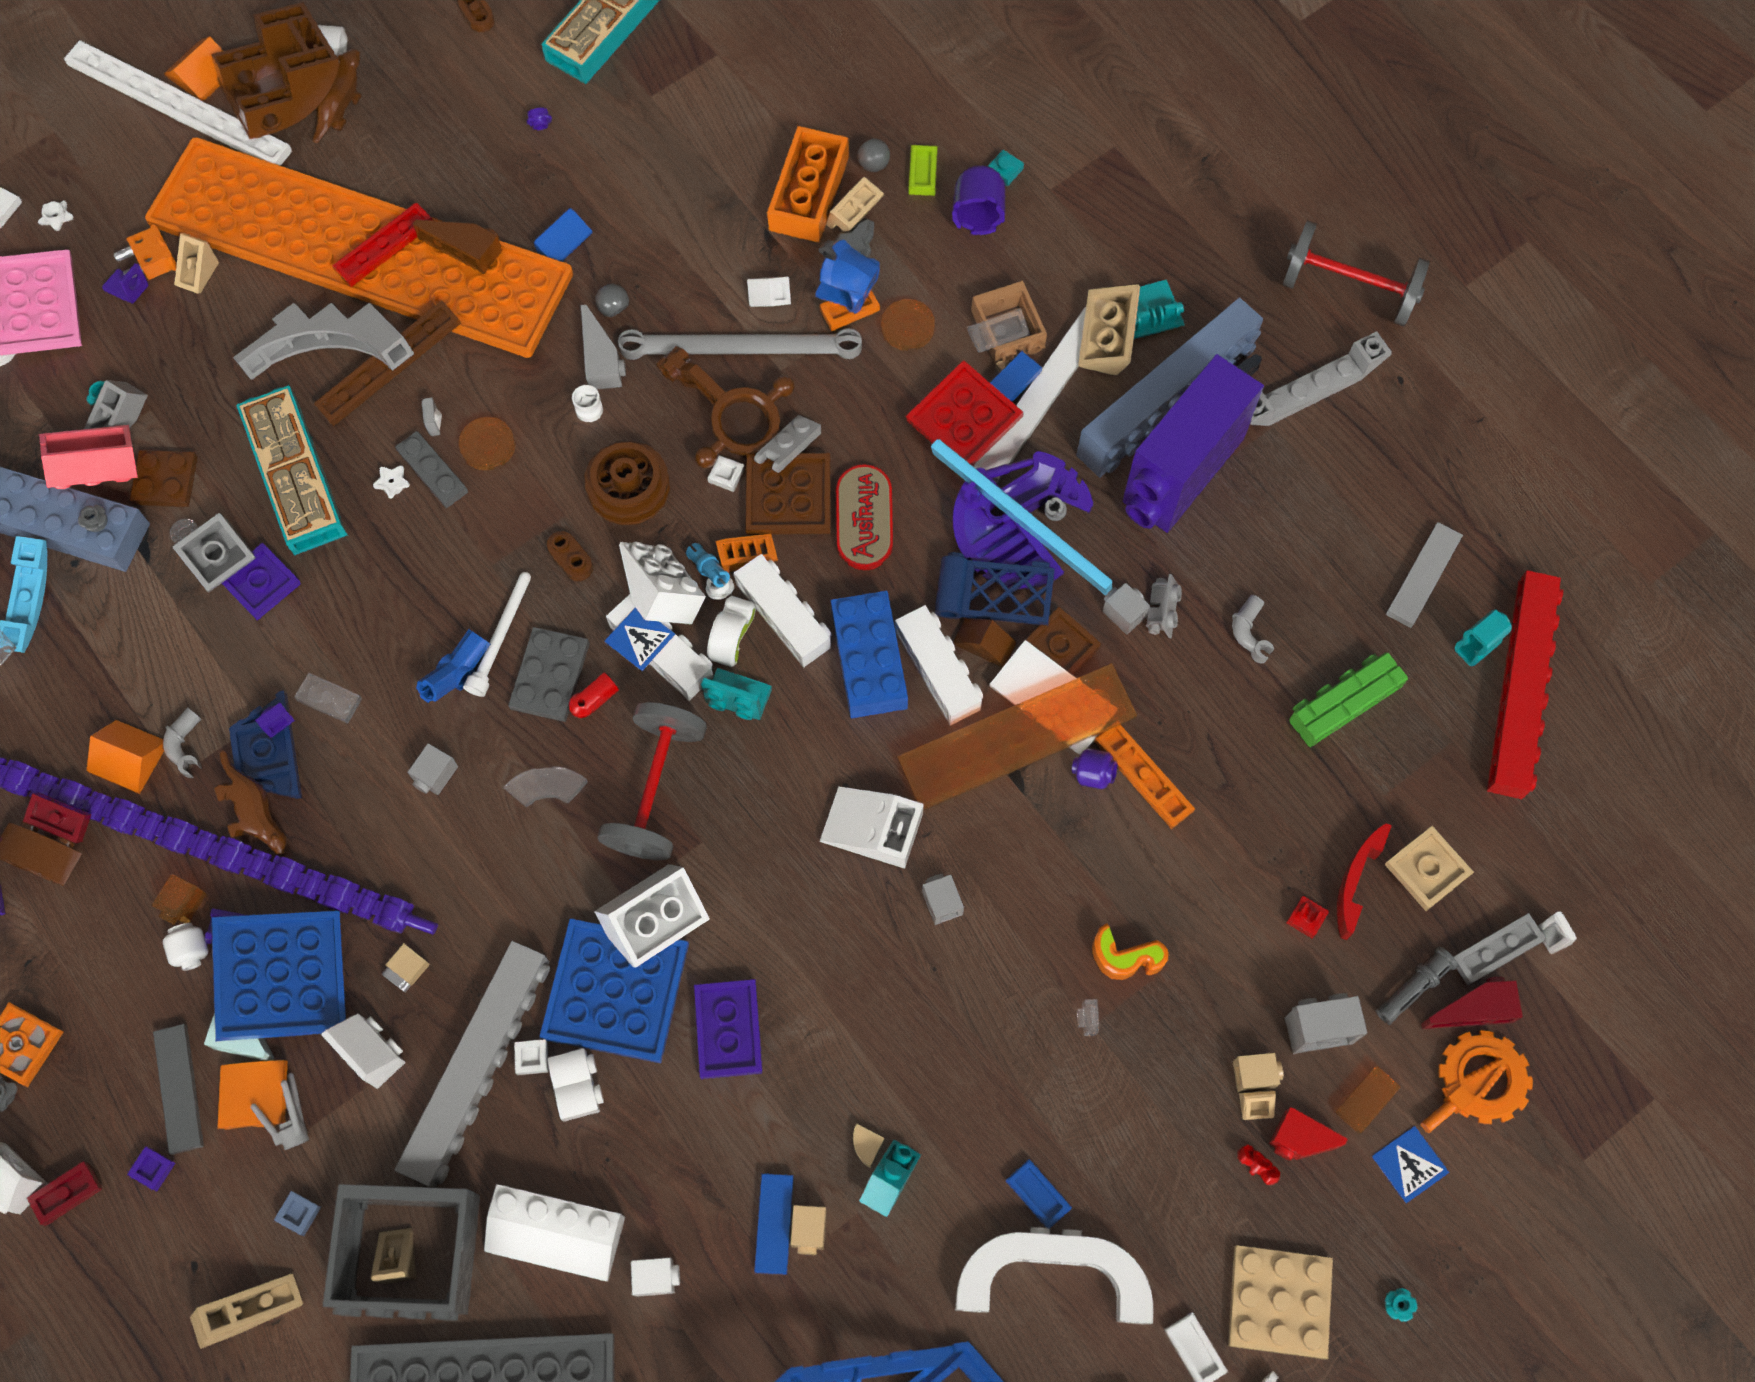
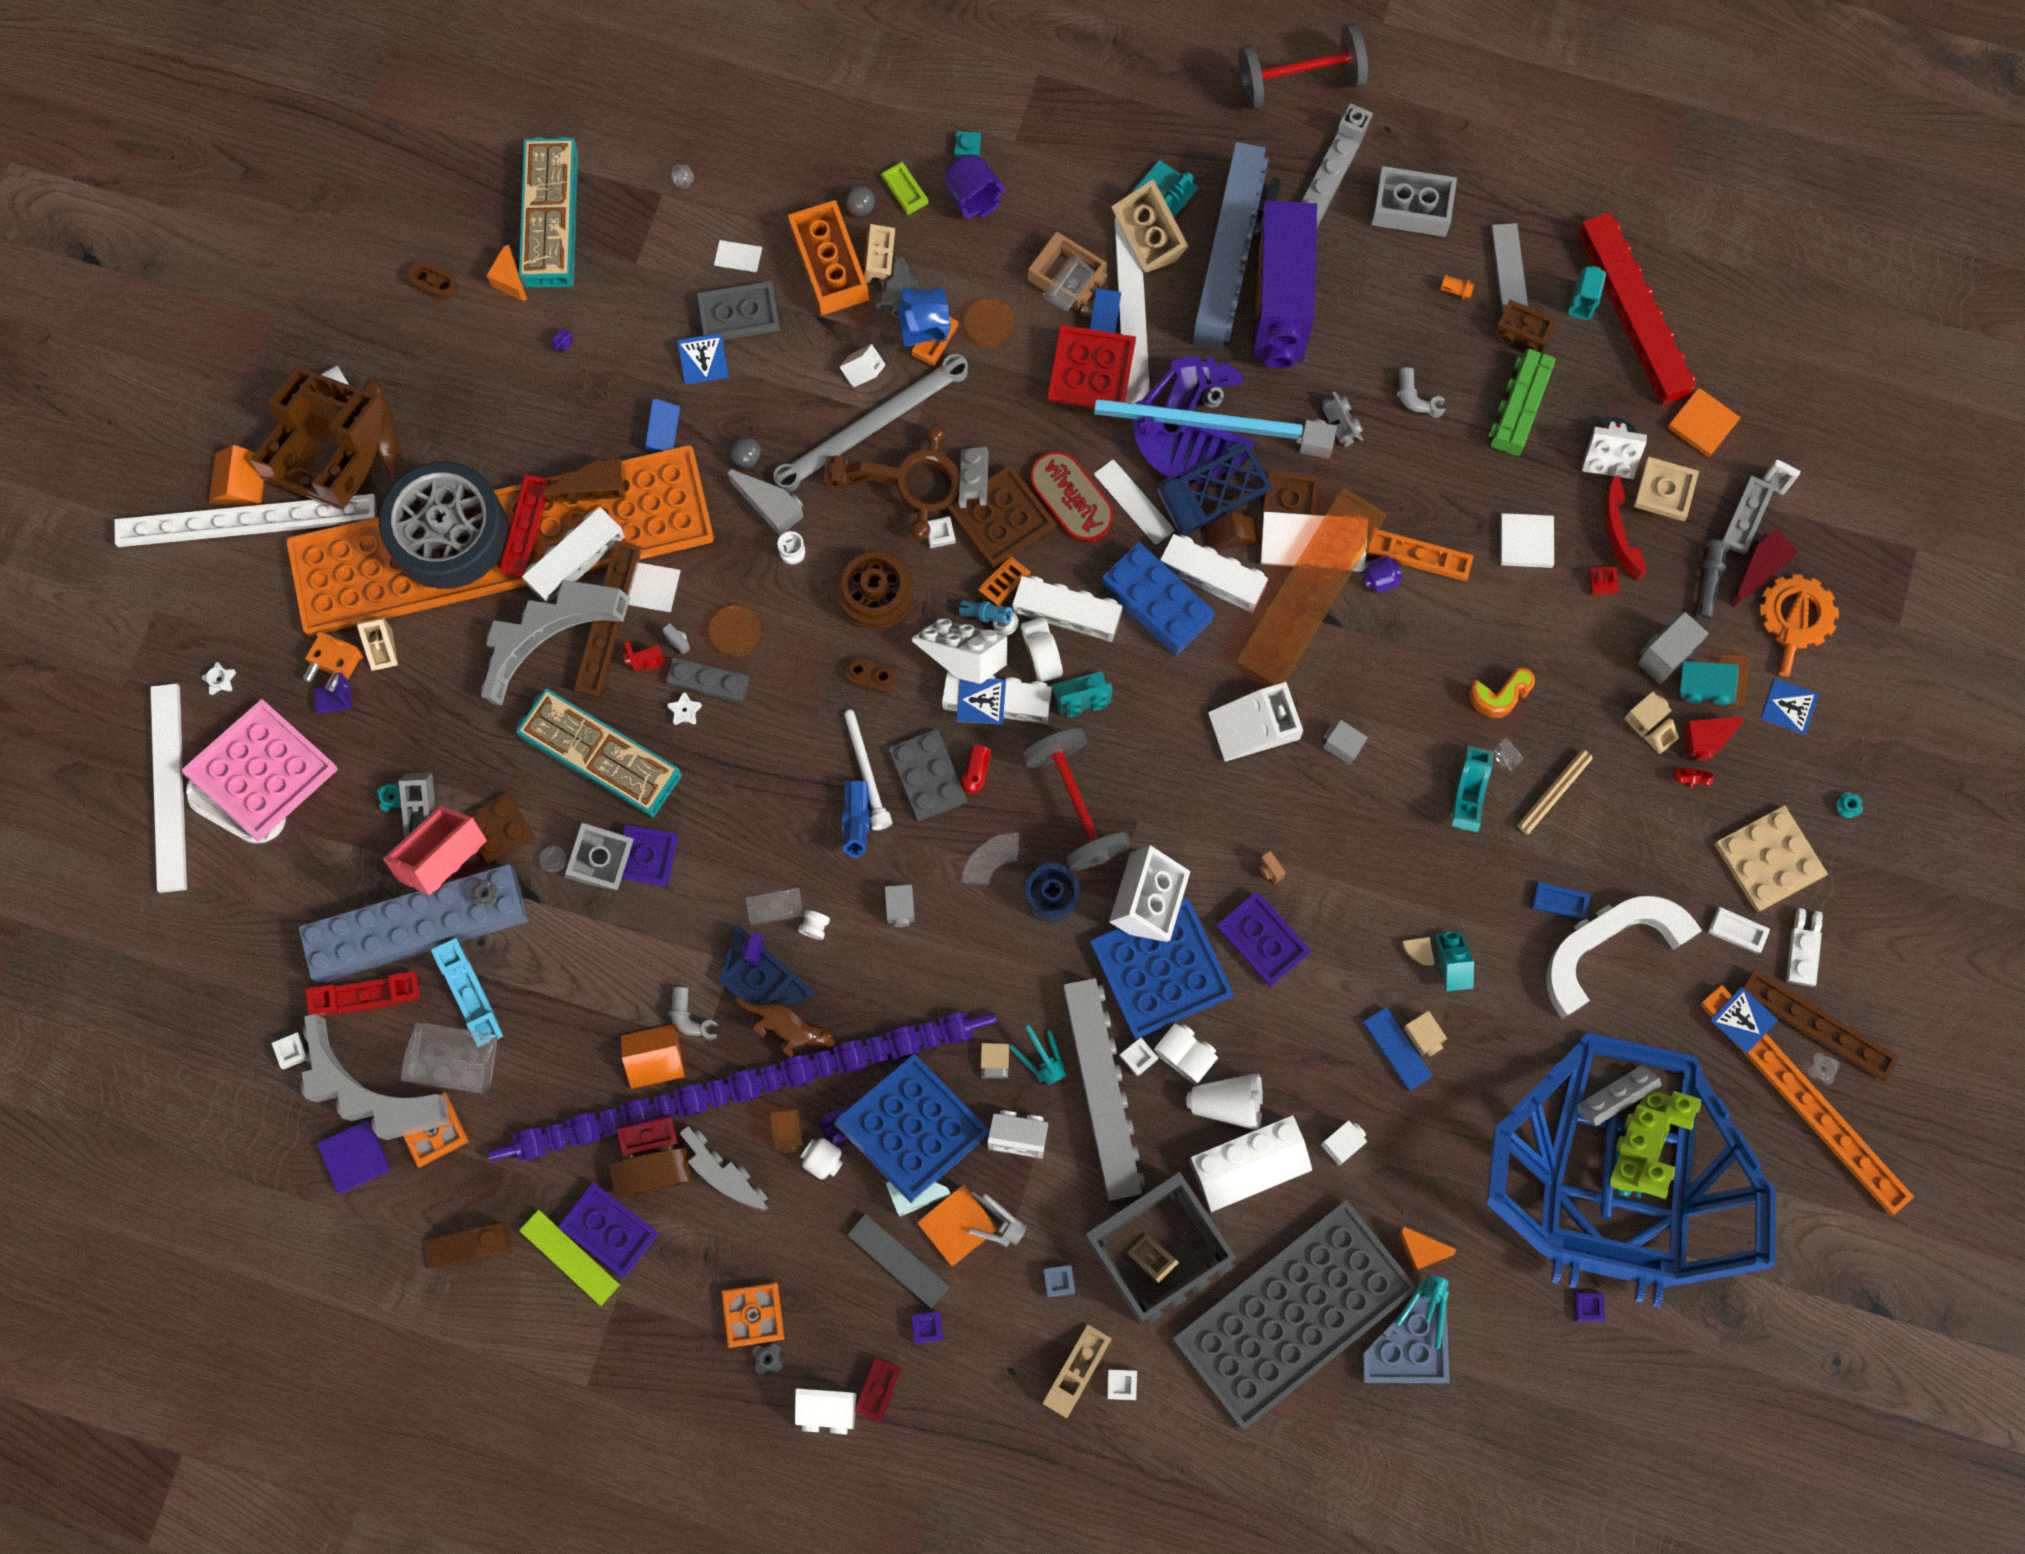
camera: 35 degrees left, 5 degrees up
none -> wheel [379,461,508,589]
none -> orange slope [487,245,527,301]
none -> white brick [522,507,625,604]
none -> red bracket [622,640,665,673]
none -> white sticker [628,563,681,612]
none -> clear plate [671,164,694,189]
none -> blue sticker [677,333,729,384]
none -> light grey slope [680,1126,768,1211]
none -> dark grey plate [697,281,780,340]
none -> white sticker [714,240,762,272]
none -> white wheel [798,910,830,940]
none -> teal plant [1009,1024,1066,1086]
none -> dark blue brick [1025,863,1079,923]
none -> white sticker [1094,460,1174,544]
none -> white plate [1107,1370,1137,1400]
none -> white cone [1186,1074,1263,1129]
none -> nougat plate [1259,851,1286,884]
none -> light grey brick [1371,166,1457,237]
none -> orange pin [1440,275,1475,300]
none -> teal arch [1451,746,1494,832]
none -> reddish brown bracket [1494,299,1557,353]
none -> white tile [1500,513,1554,568]
none -> tan axle [1518,750,1593,834]
none -> white plate [1582,417,1647,479]
none -> orange tile [1667,388,1741,458]
none -> teal brick [1680,661,1739,706]

